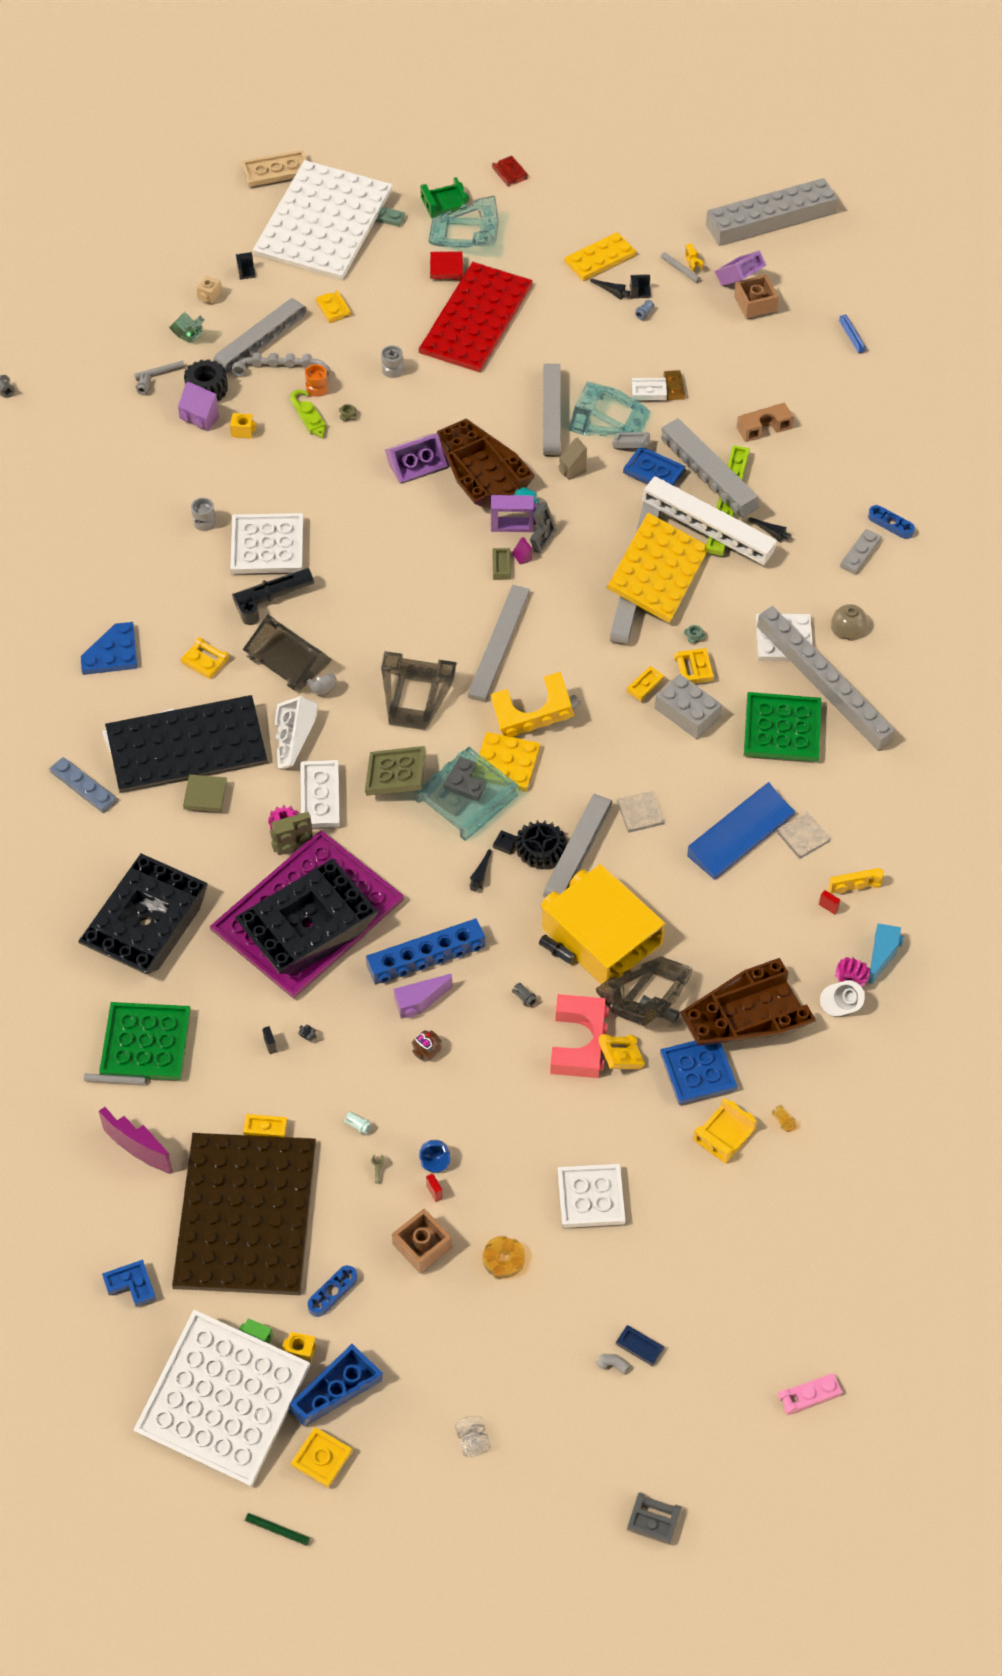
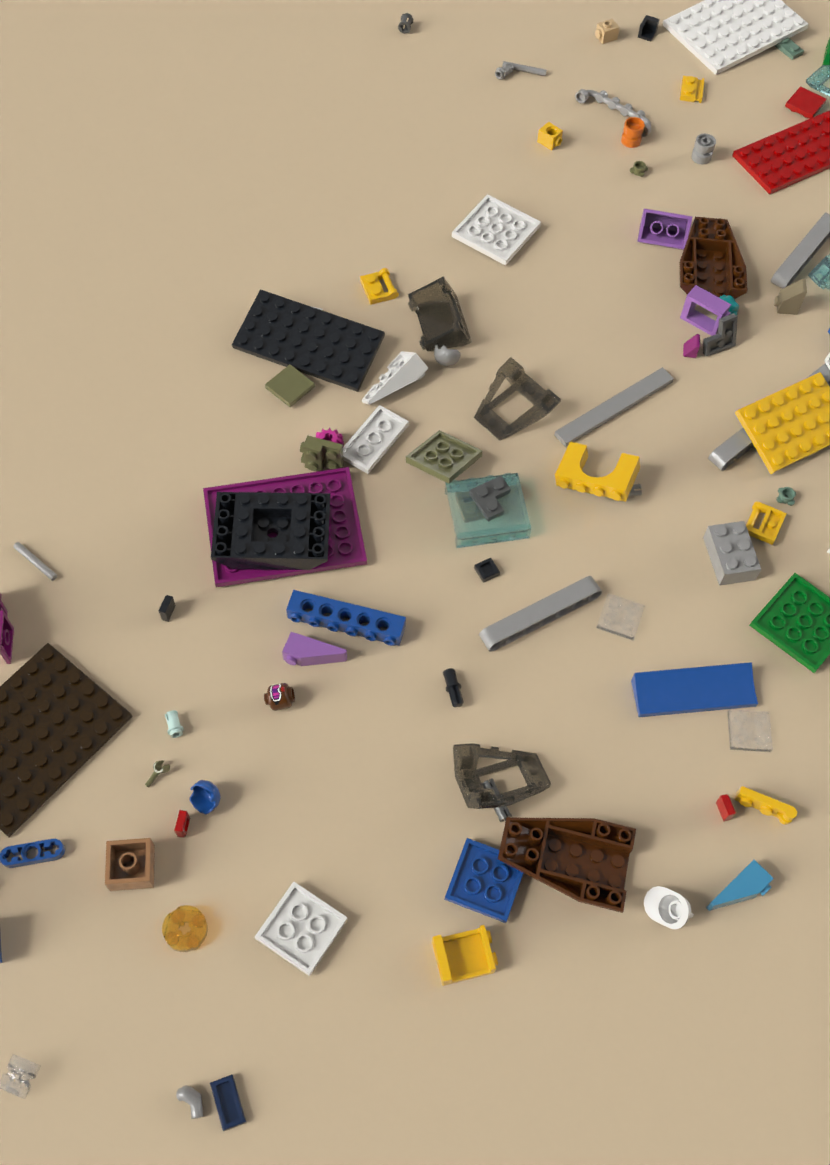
camera: 35 degrees right, 5 degrees up
sand blue plate [49,757,117,813] -> none
black slope [78,853,208,974] -> none
blue plate [81,622,137,675] -> none
green plate [99,1002,191,1080] -> none
clear green brick [169,312,205,343] -> none
medium lavender slope [178,382,219,431] -> none
black tyre [184,359,228,401] -> none
light grey wheel [191,497,216,531] -> none
light grey beam [213,298,307,373] -> none
black piece [232,567,314,625] -> none
yellow plate [243,1114,288,1137] -> none
lime plate [290,389,326,438] -> none
black plate [298,1024,317,1042] -> none
black piece [469,849,492,892] -> none
yellow plate [472,732,541,792] -> none
olive tile [493,548,511,580] -> none
dark grey pin [512,983,537,1007] -> none
black gear [515,819,566,869] -> none
yellow brick [541,864,665,989] -> none
coral arch [550,994,609,1078] -> none
yellow plate [599,1034,645,1069] -> none
yellow plate [627,666,664,702] -> none
clear yellow pin [772,1105,796,1132] -> none
dark pink gear [835,957,870,986] -> none

